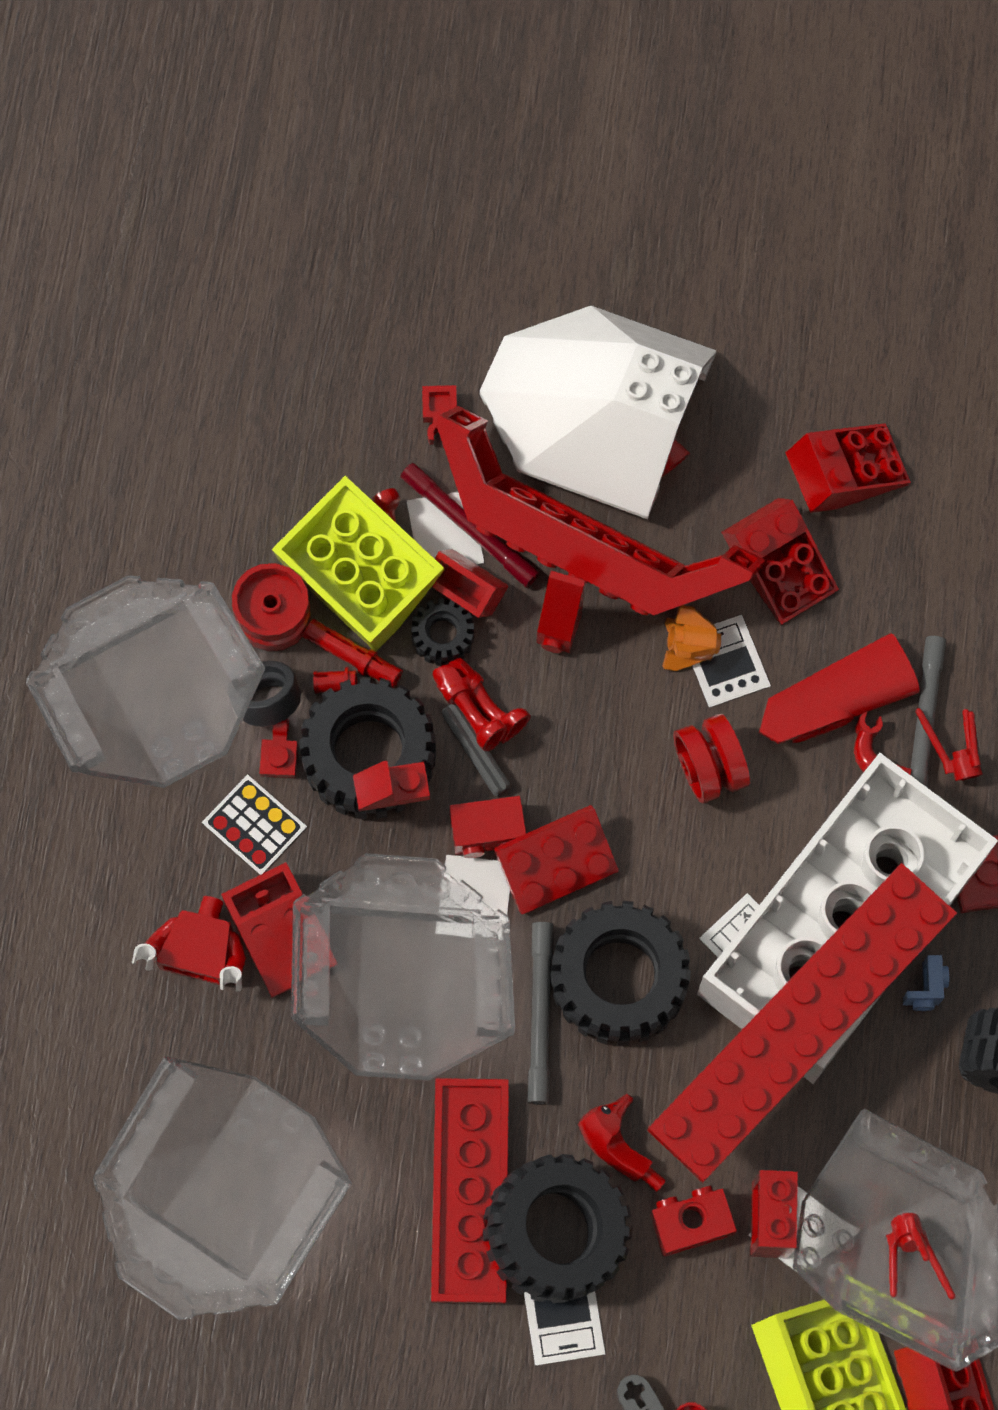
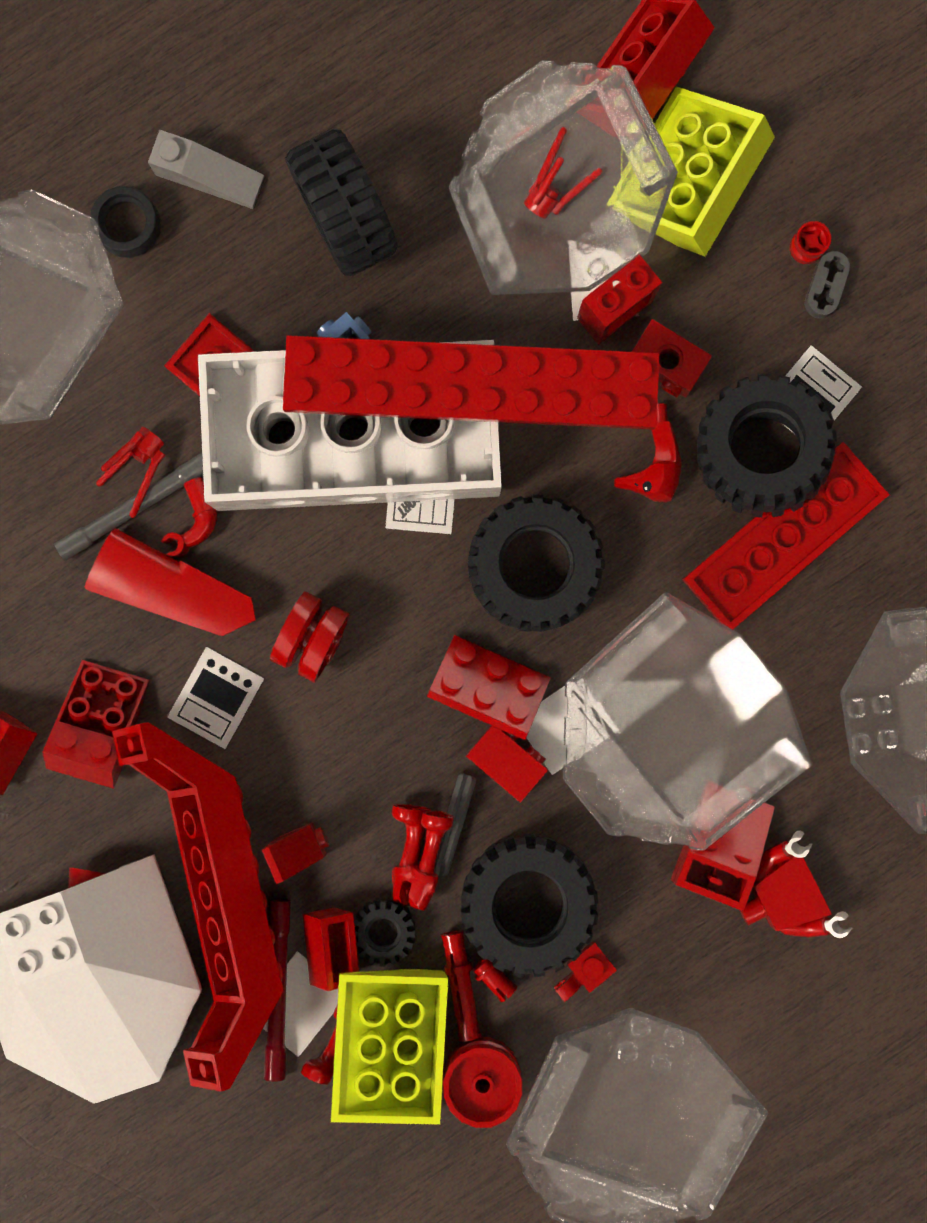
camera: 130 degrees left, 15 degrees up
sticker [201,774,307,875] -> none
black tyre [230,661,301,727] -> none
red slope [353,760,430,812] -> none
red plate [422,385,457,445] -> none
dark grey piece [528,922,554,1105] -> none
orange brick [662,605,721,671] -> none

